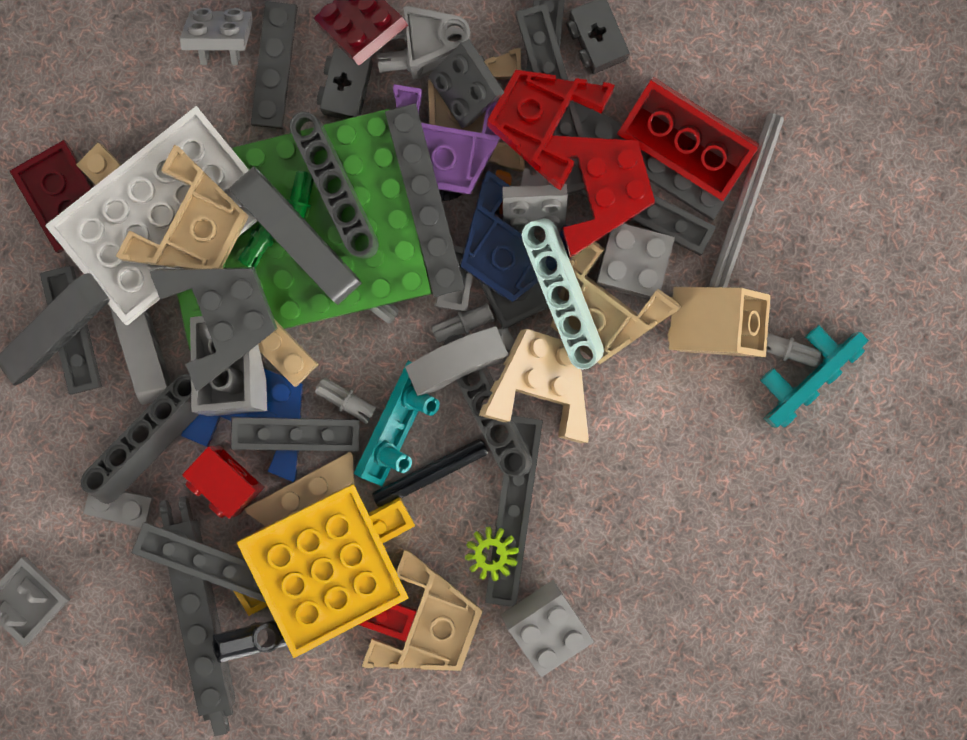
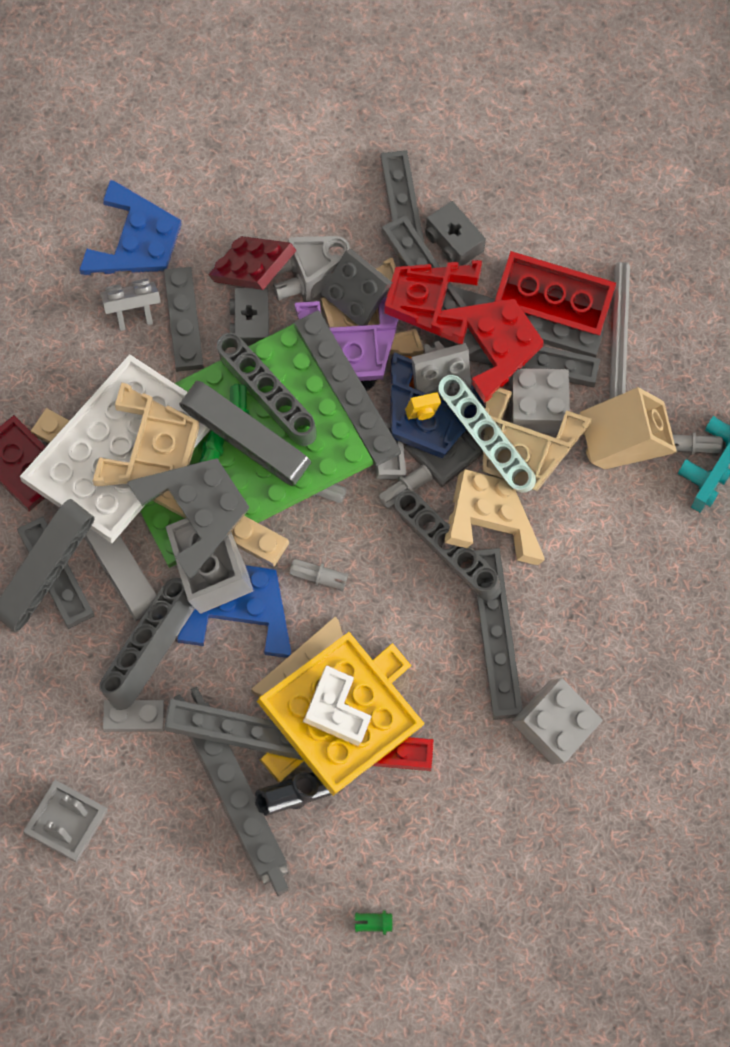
camera: 20 degrees left, 20 degrees down
red brick [182,445,265,519] -> none
dark grey plate [231,417,360,451] -> none
teal plate [353,360,440,487] -> none
tan wing [362,549,483,671] -> none
black axle [372,439,488,507] -> none
light grey arch [405,327,515,396] -> none
lime gear [465,526,519,581] -> none
none -> white plate [303,665,371,746]
none -> yellow plate [405,392,441,420]

